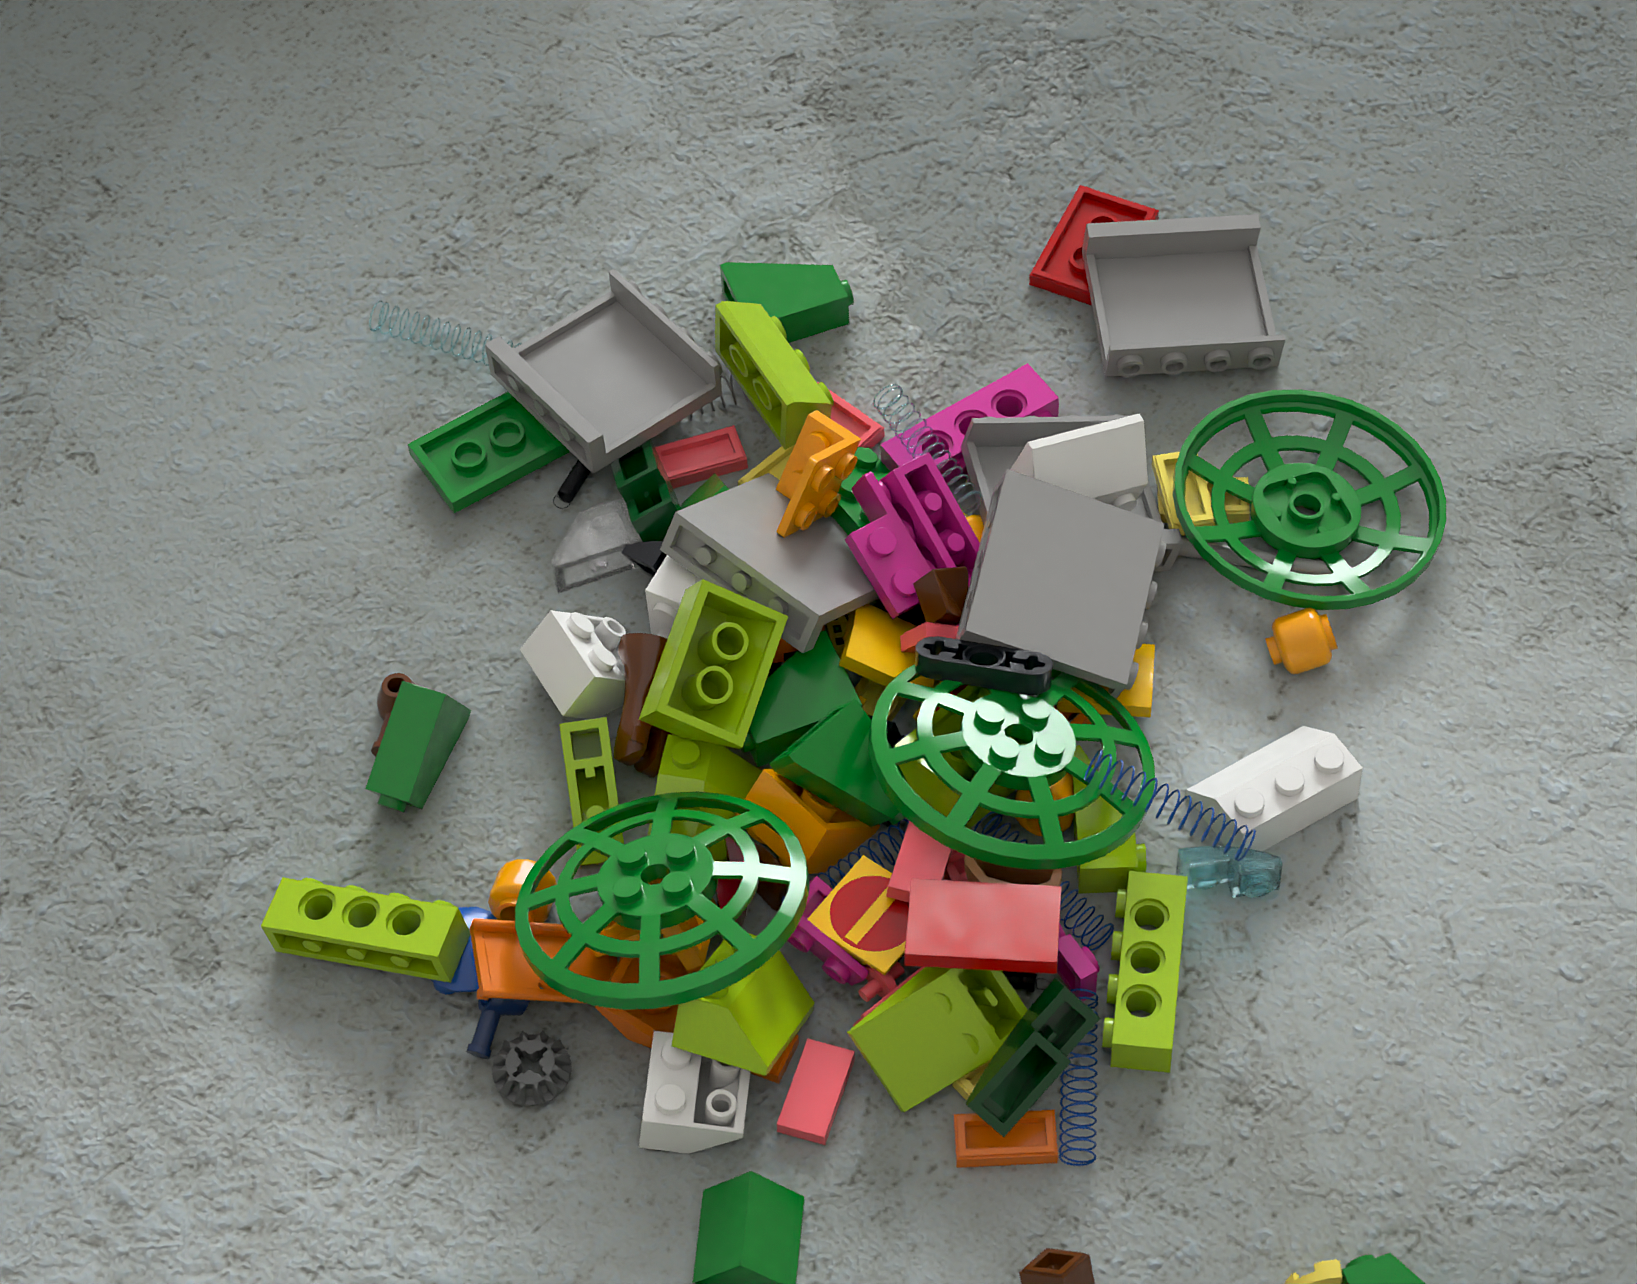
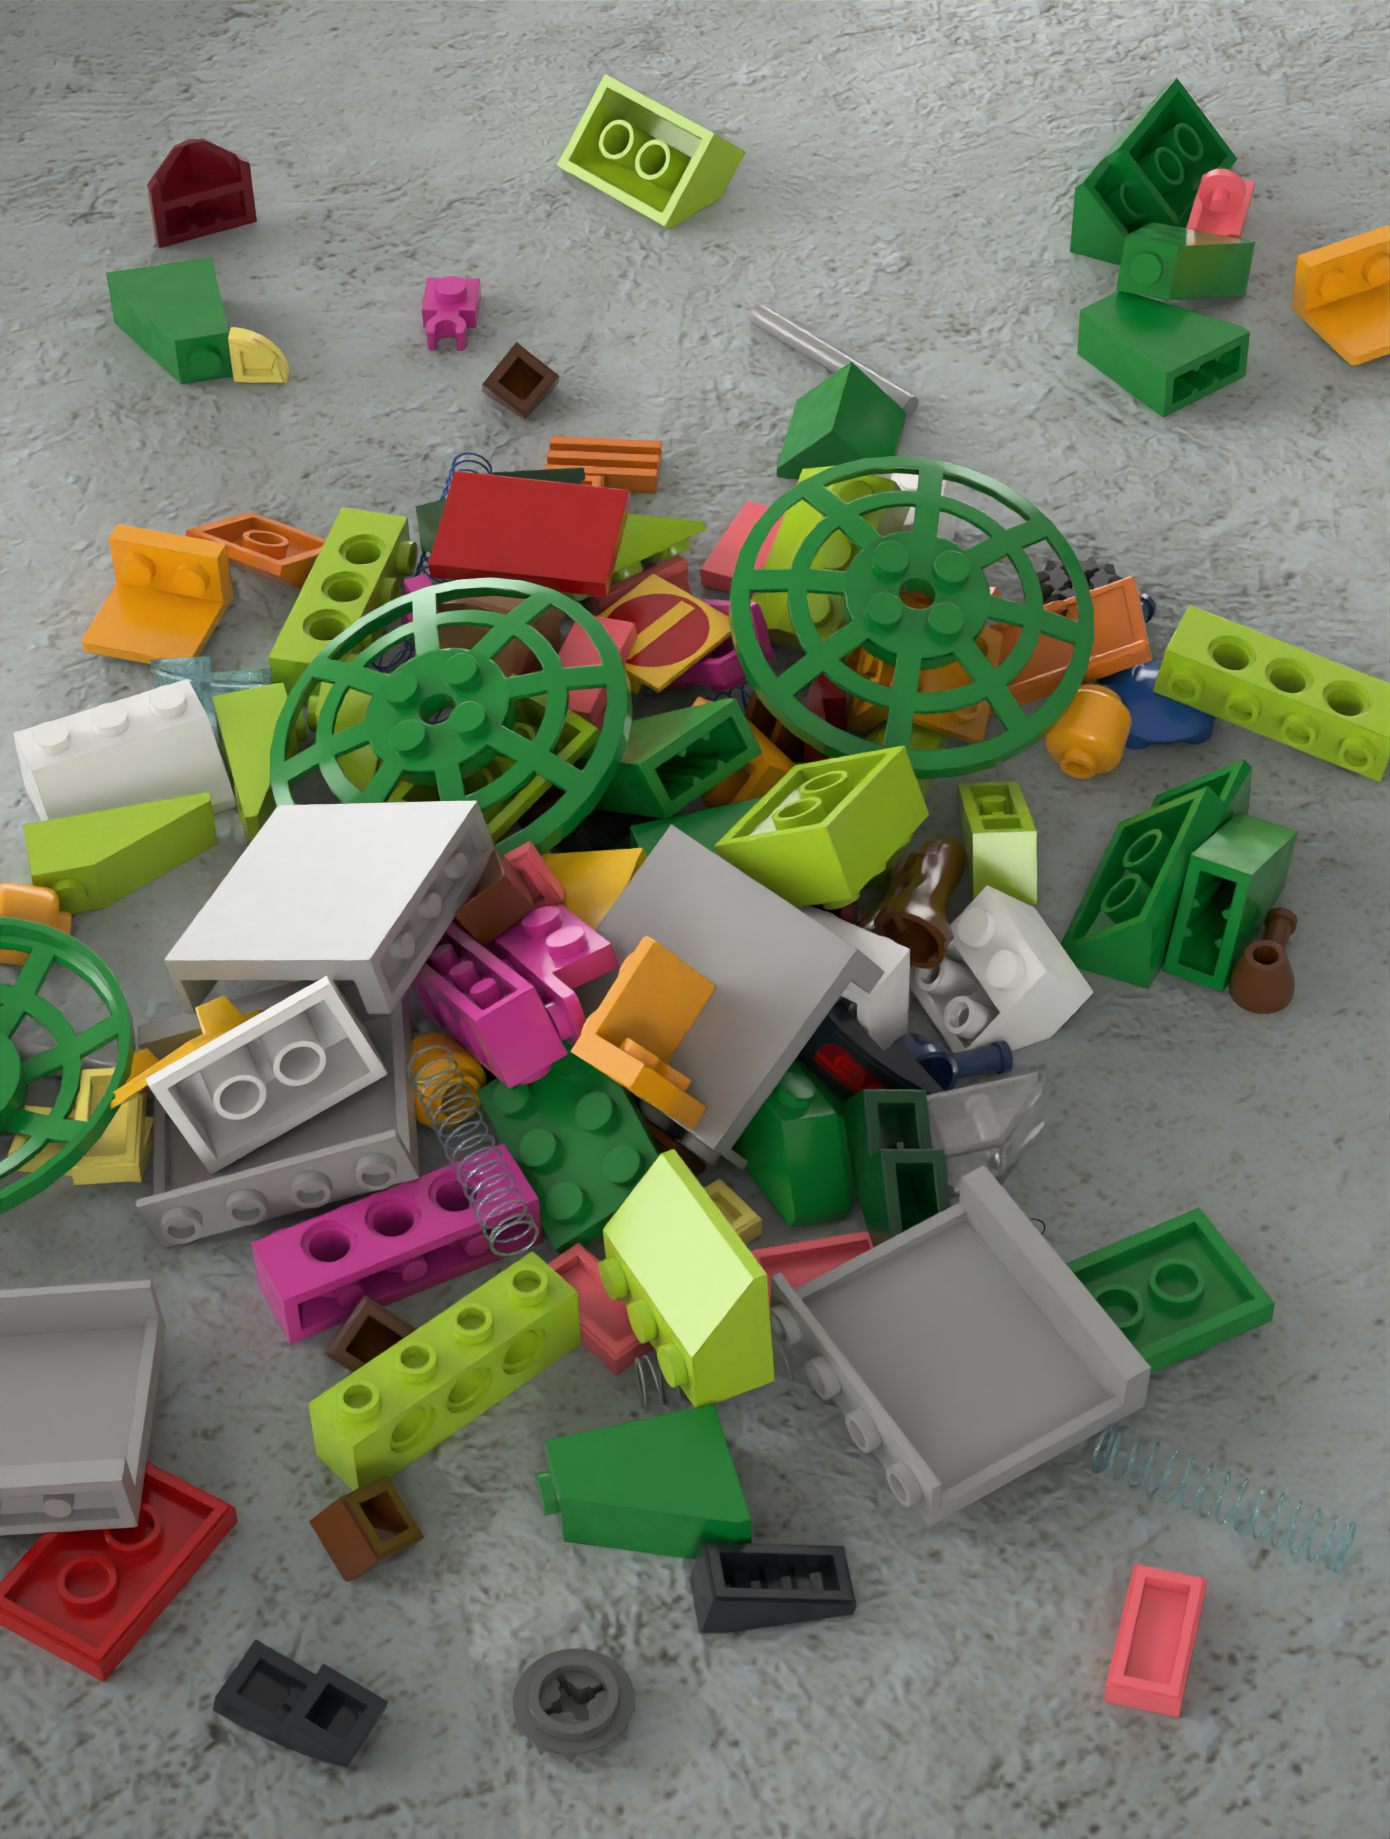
camera: 175 degrees left, 10 degrees down
black beam [915,636,1053,695] -> none
blue piece [1084,749,1256,862] -> none
none -> lime slope [23,792,218,915]
none -> light orange bracket [81,524,234,671]
none -> yellow piece [111,995,261,1109]
none -> orange slope [185,512,326,591]
none -> lime slope [212,682,308,847]
none -> black slope [213,1639,388,1767]
none -> lime brick [308,1251,581,1491]
none -> reddish brown slope [309,1475,424,1582]
none -> reddish brown slope [324,1294,417,1372]
none -> dark grey gear [513,1648,635,1764]
none -> orange tile [545,436,662,494]
none -> black slope [690,1542,857,1633]
none -> dark blue bar [891,1033,1013,1104]
none -> green slope [1060,759,1252,989]
none -> coral tile [1104,1563,1208,1718]

